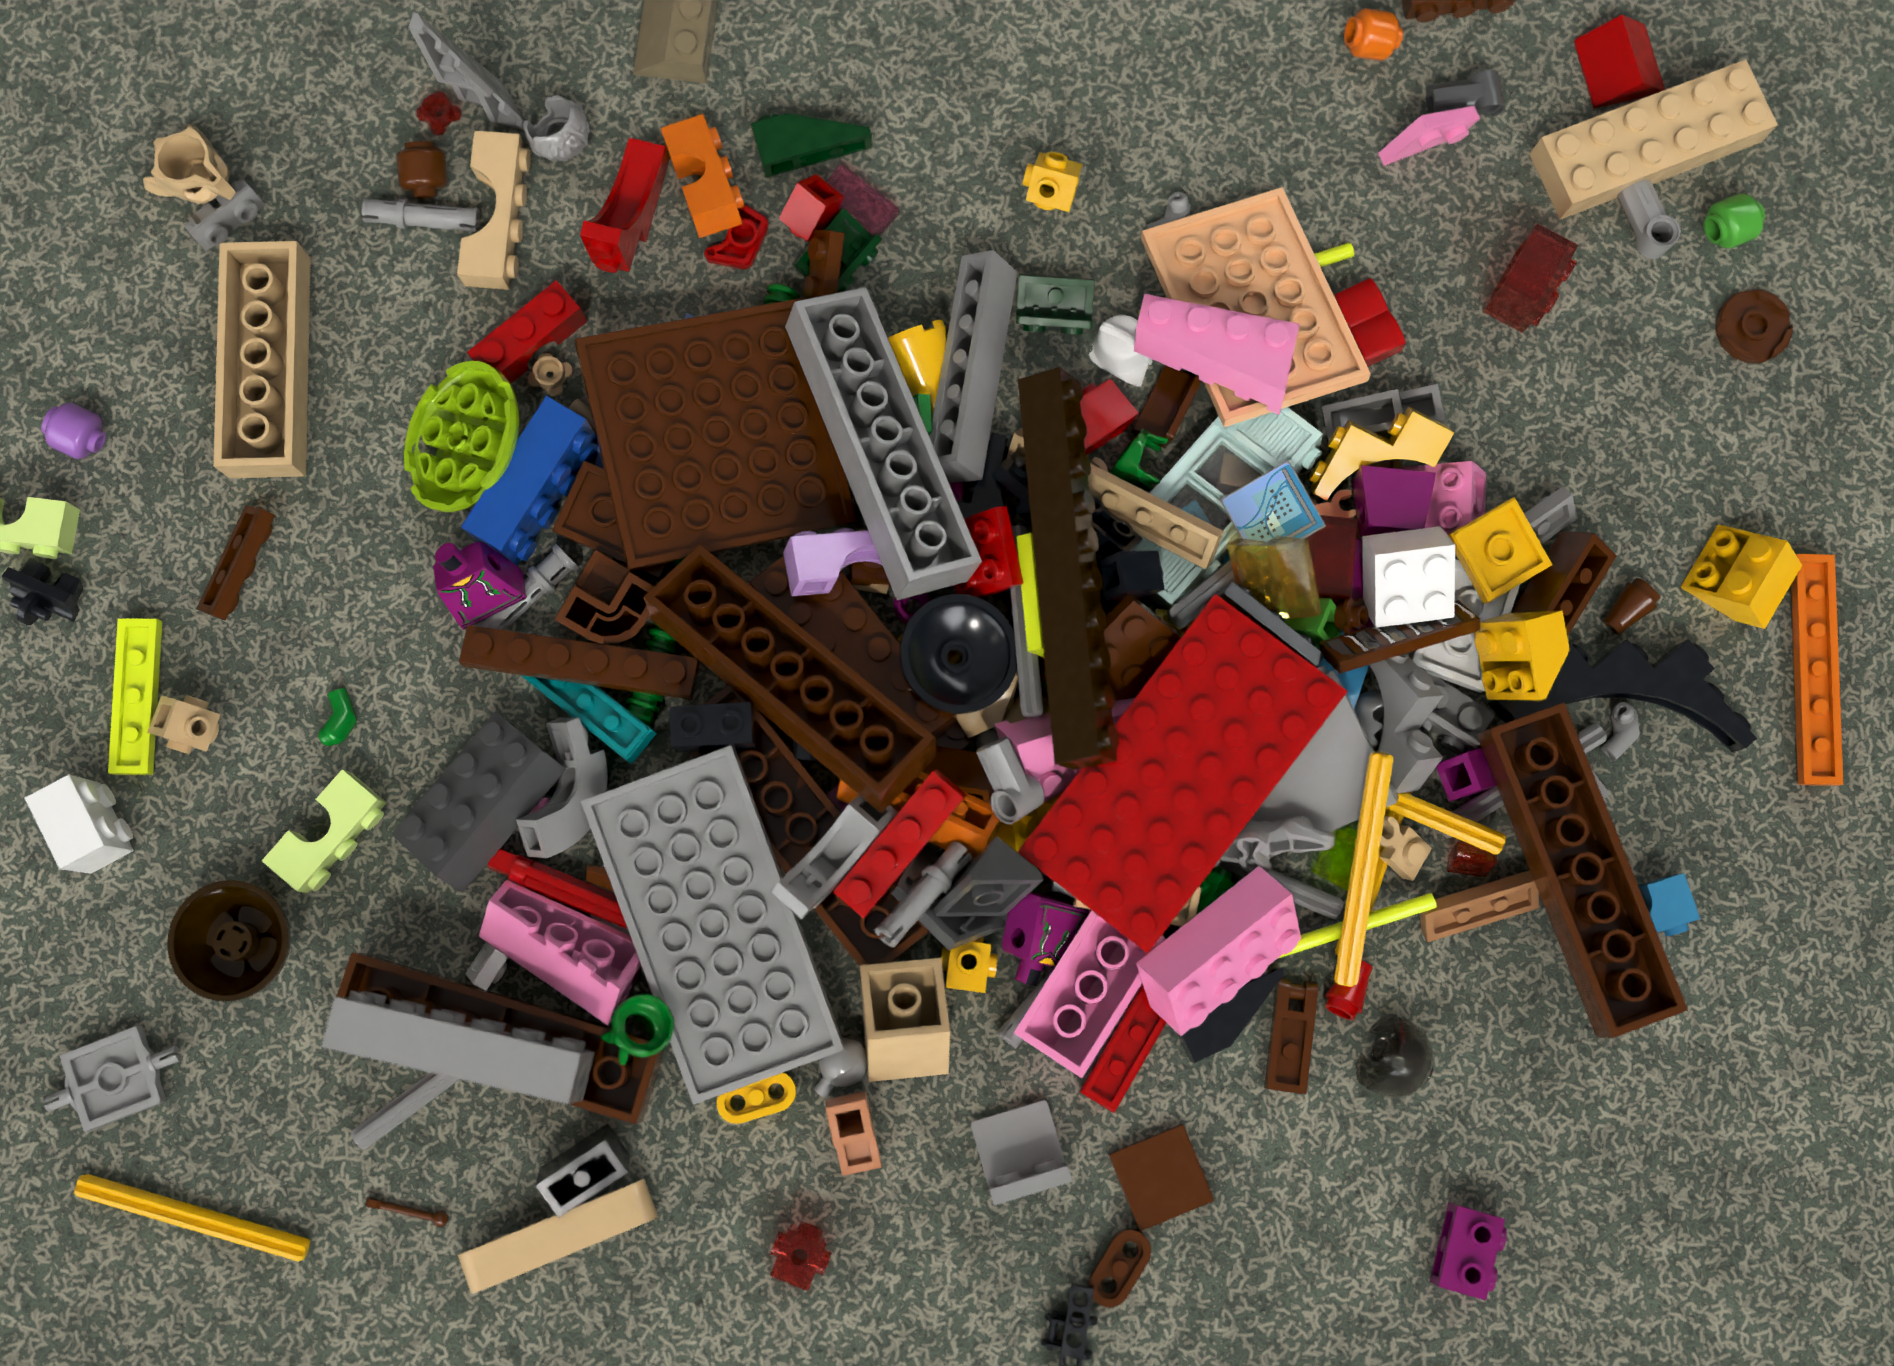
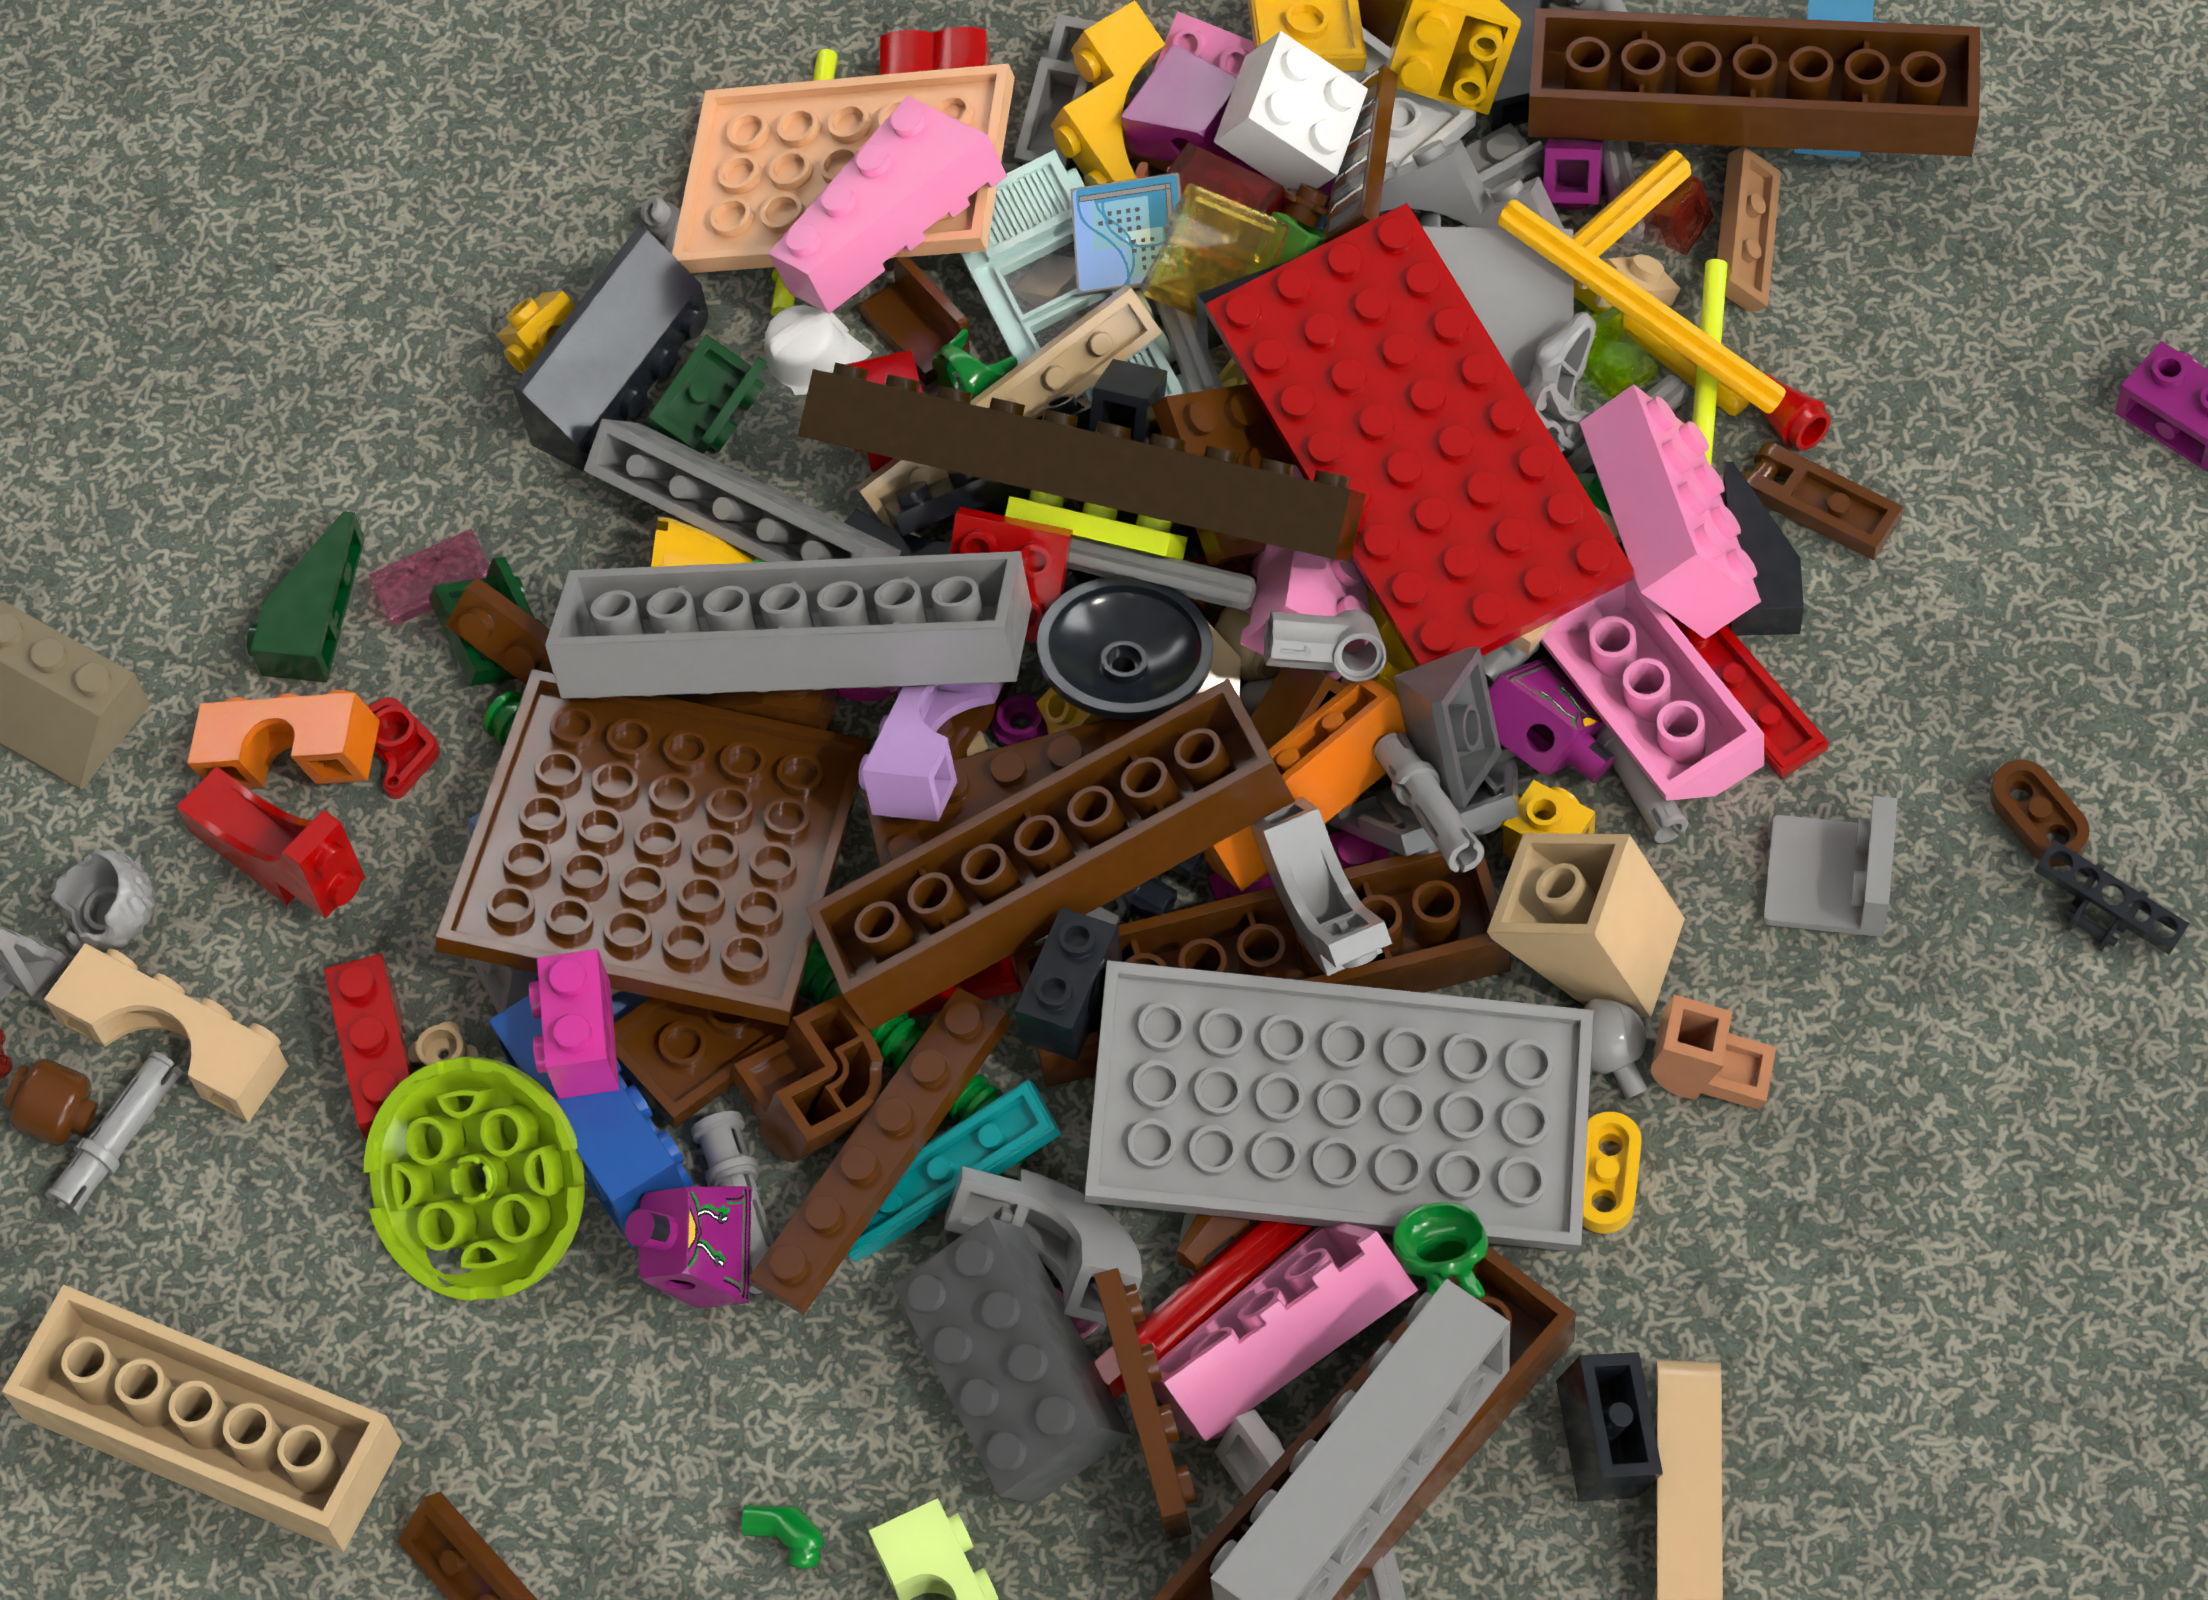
camera: 55 degrees left, 20 degrees down
clear red brick [770,1221,832,1291] -> none
brick [779,174,845,242] -> none
red plate [833,769,967,918] -> none
reddish brown tile [1108,1124,1214,1232] -> none
clear smoke cylinder [1356,1014,1433,1098] -> none
none -> slope [513,226,708,473]
none -> dark pink brick [529,949,619,1099]
none -> reddish brown wing [1094,1268,1197,1541]

